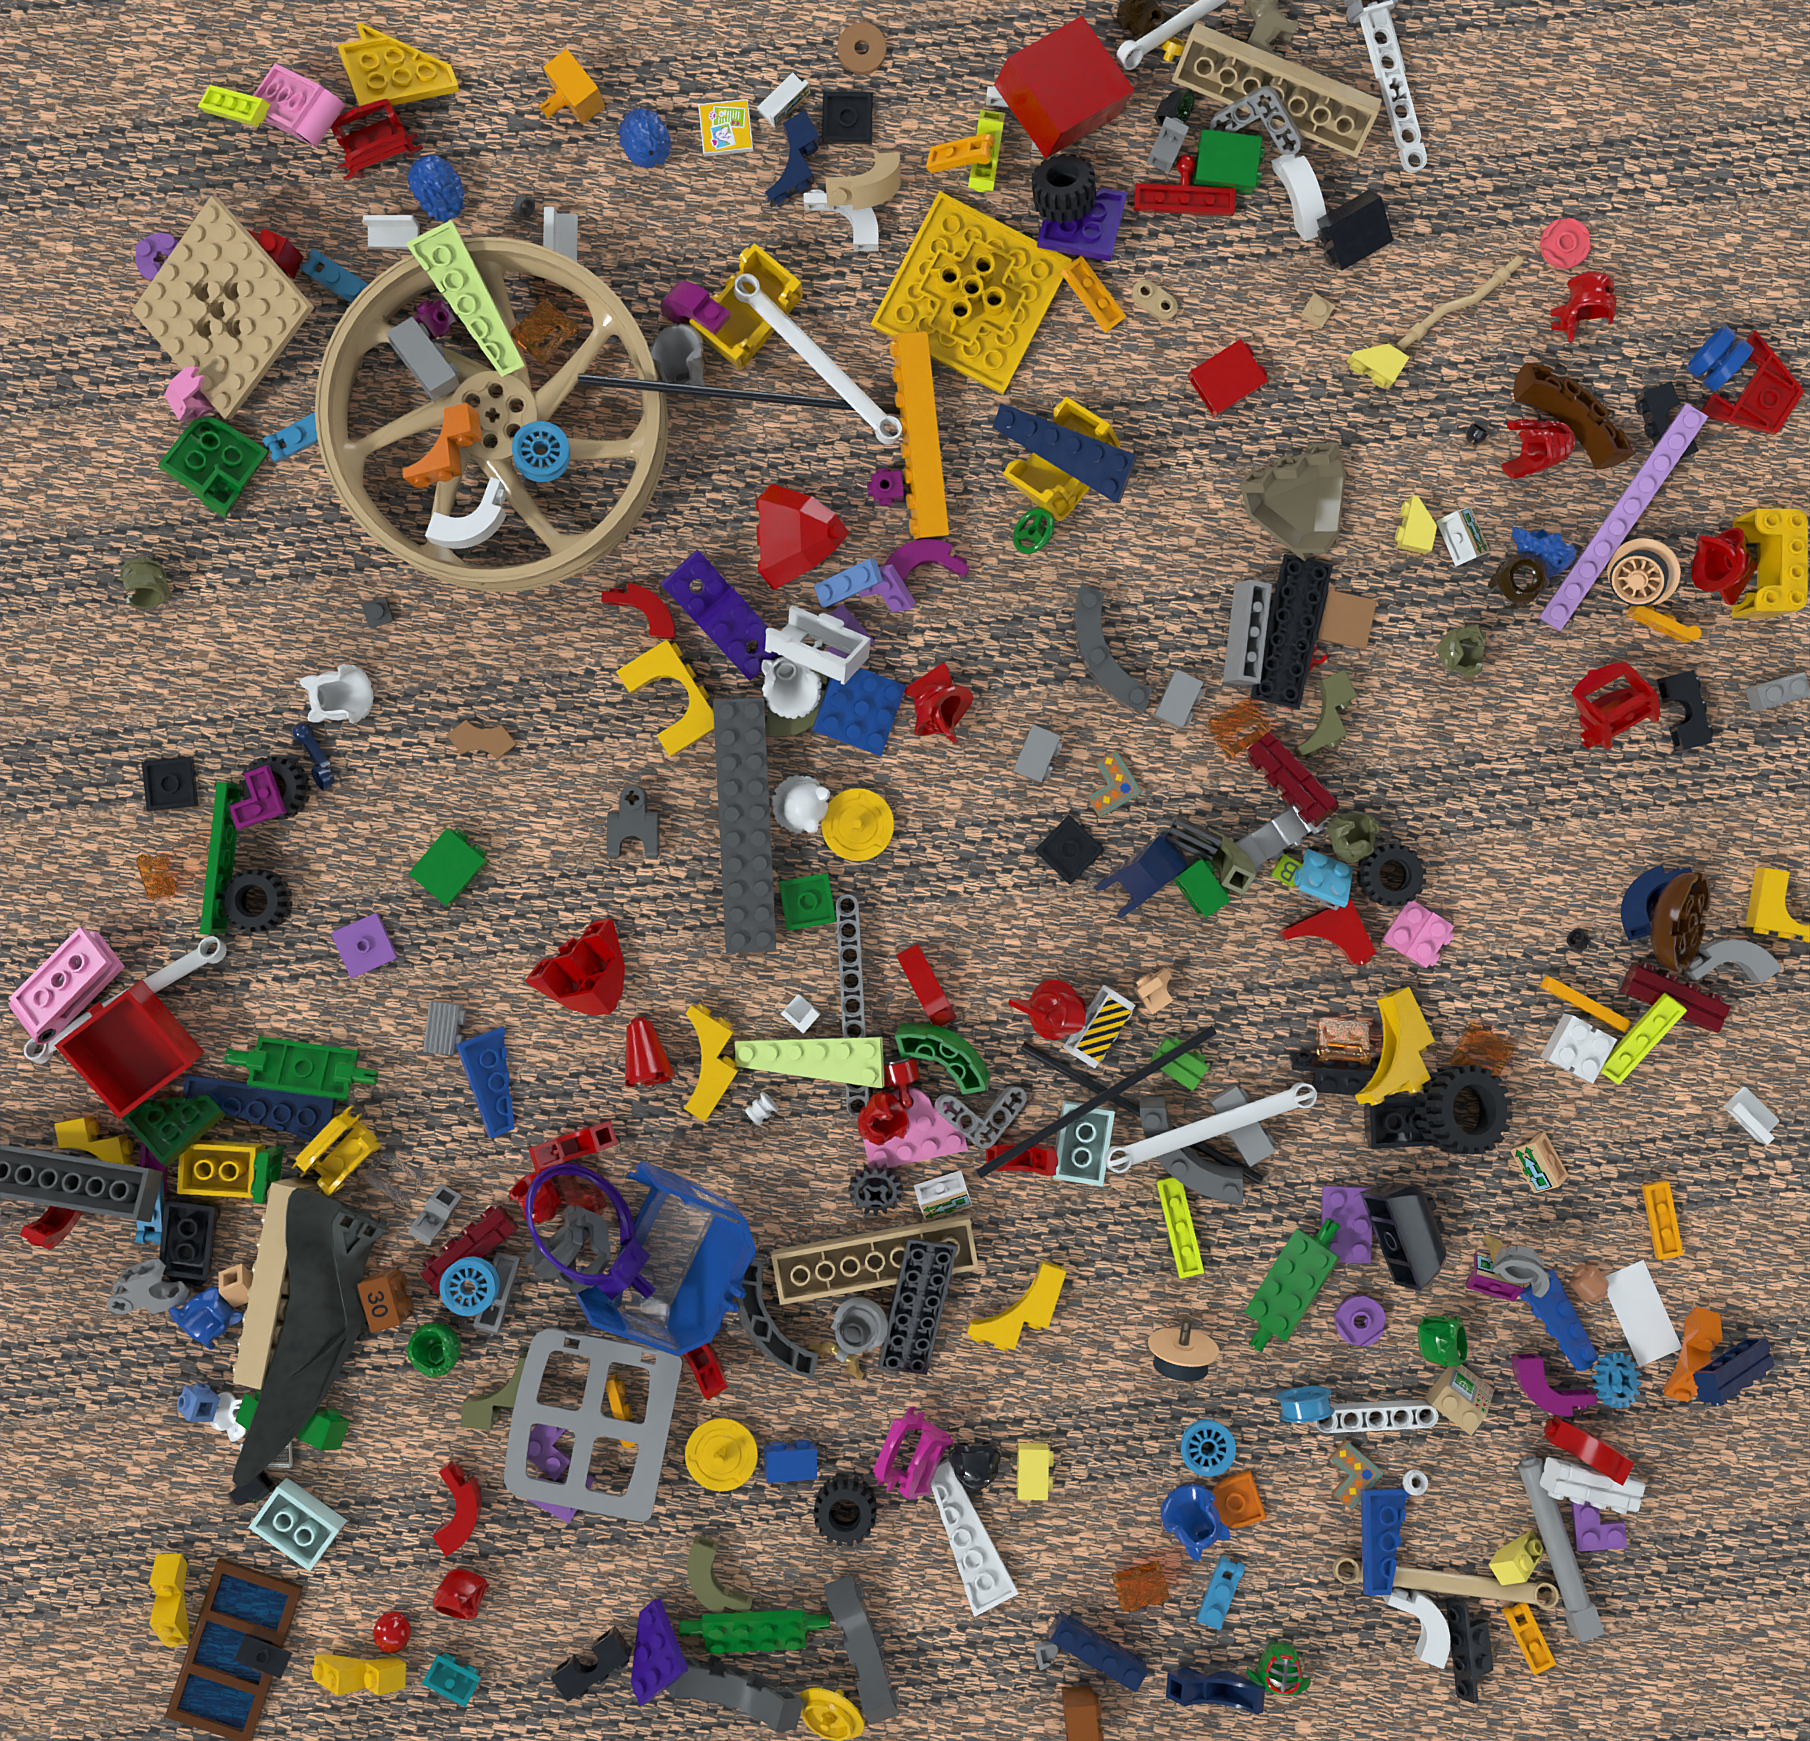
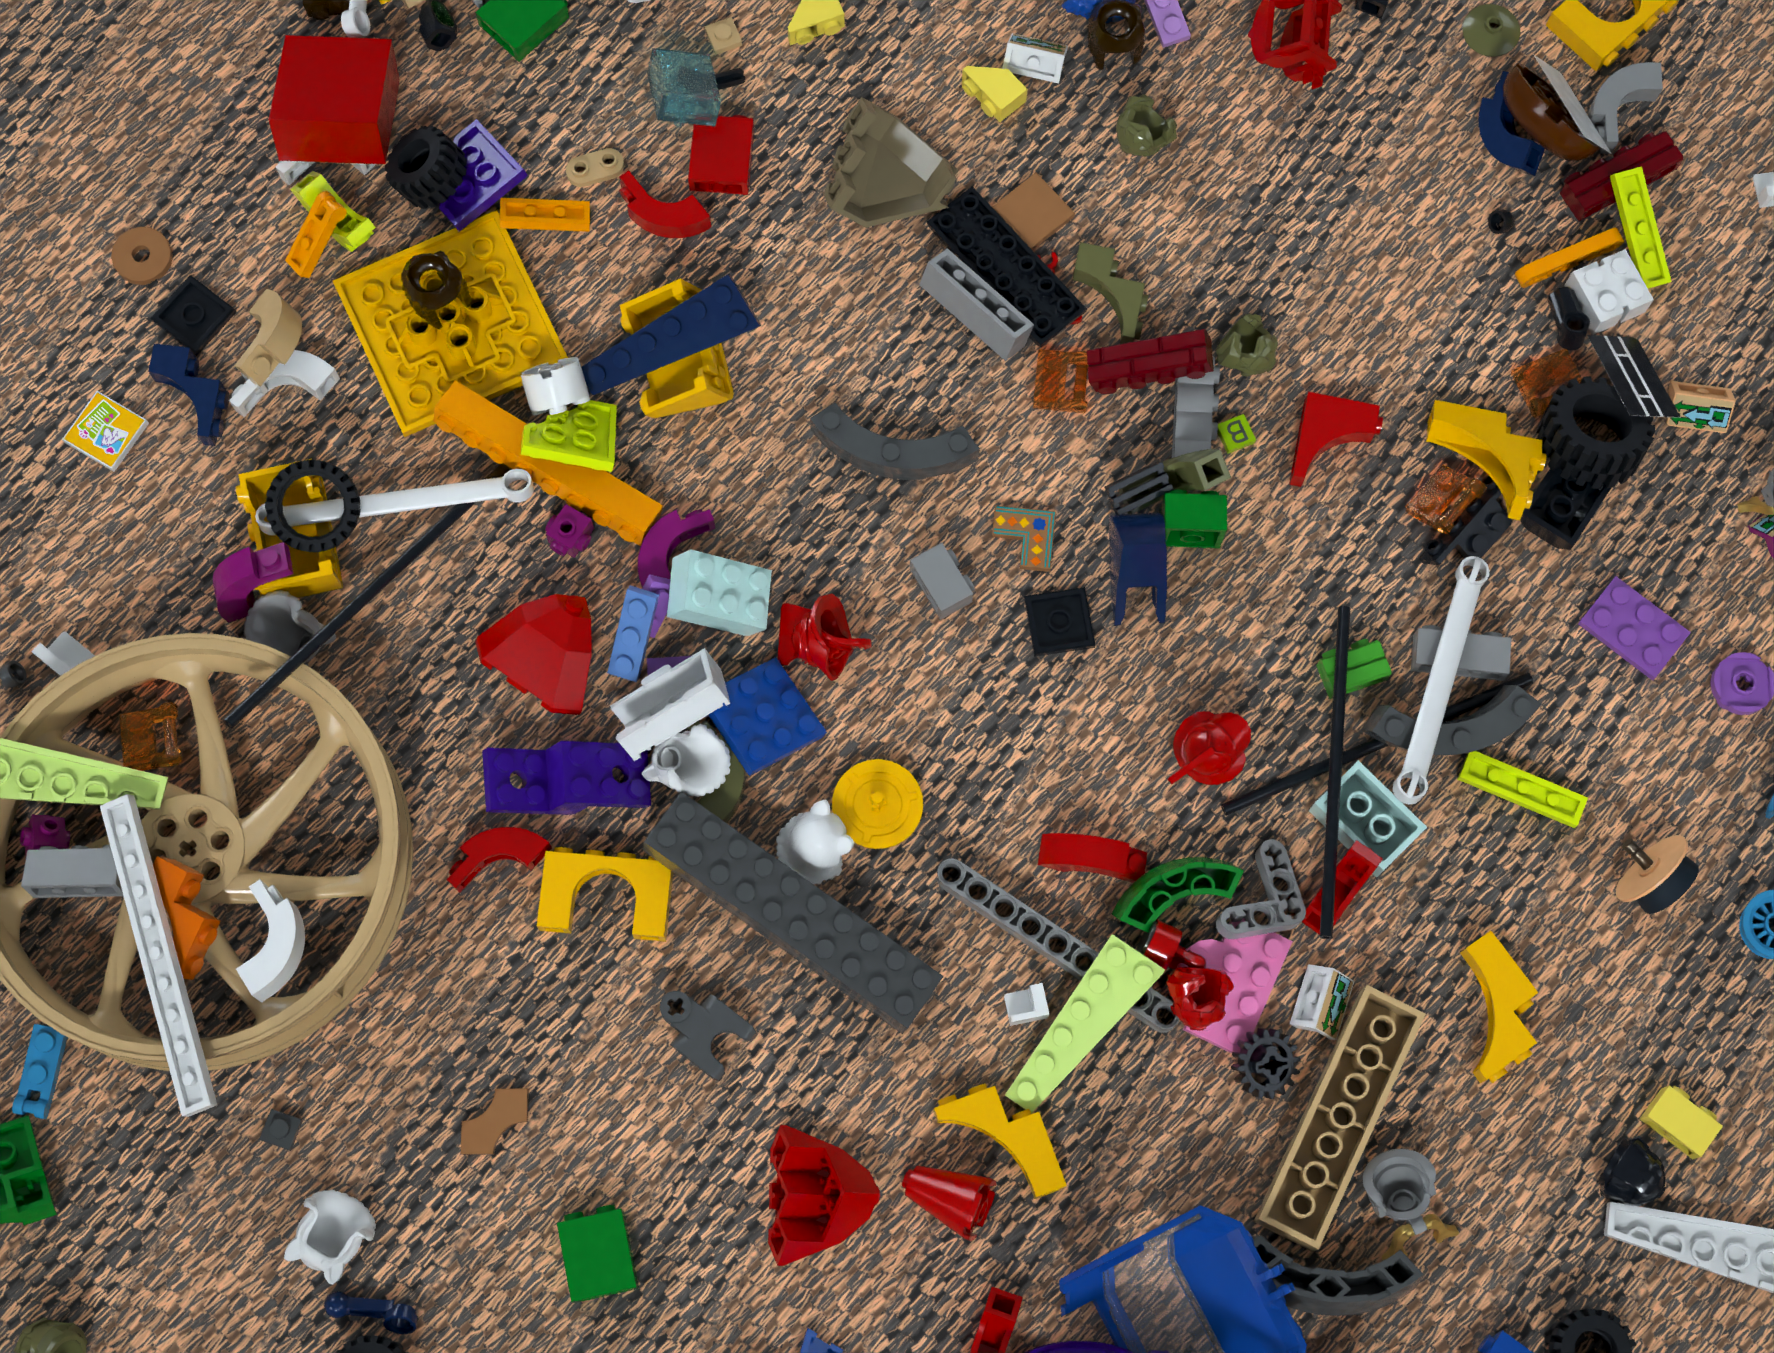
camera: 55 degrees left, 15 degrees down
dark azure wheel [512,421,570,482] -> none
blue piece [618,108,671,169] -> none
white bush [745,1092,779,1126] -> none
white panel [757,73,810,128] -> none
green plate [779,873,837,931] -> none
dark pink animal [873,1406,953,1500] -> none
black plate [878,1237,958,1375] -> none
green piece [1013,507,1054,554] -> none
brick [1063,985,1136,1068] -> none
red plate [1133,154,1236,216] -> none
light nougat brick [1133,968,1173,1015] -> none
light grey brick [1147,116,1189,173] -> none
light grey brick [1153,669,1204,729] -> none
green plate [1244,1217,1341,1352] -> none
medium azure piece [1294,849,1353,910] -> none
black tyre [1357,844,1427,907] -> none
black hips [1360,1183,1447,1291] -> none
bright pink plate [1381,901,1454,968] -> none
none -> white plate [100,794,217,1117]
none -> black tyre [265,460,361,552]
none -> dark brown piece [401,251,472,329]
none -> neon yellow plate [520,400,617,472]
none -> white brick [521,357,590,415]
none -> red arch [619,170,711,238]
none -> clear light blue piece [647,48,746,127]
none -> light aqua brick [667,549,772,636]
none -> olive dish [1462,4,1520,57]
none -> white sticker [1533,54,1612,154]
none -> black piece [1548,287,1590,350]
none -> black sticker [1587,335,1681,418]

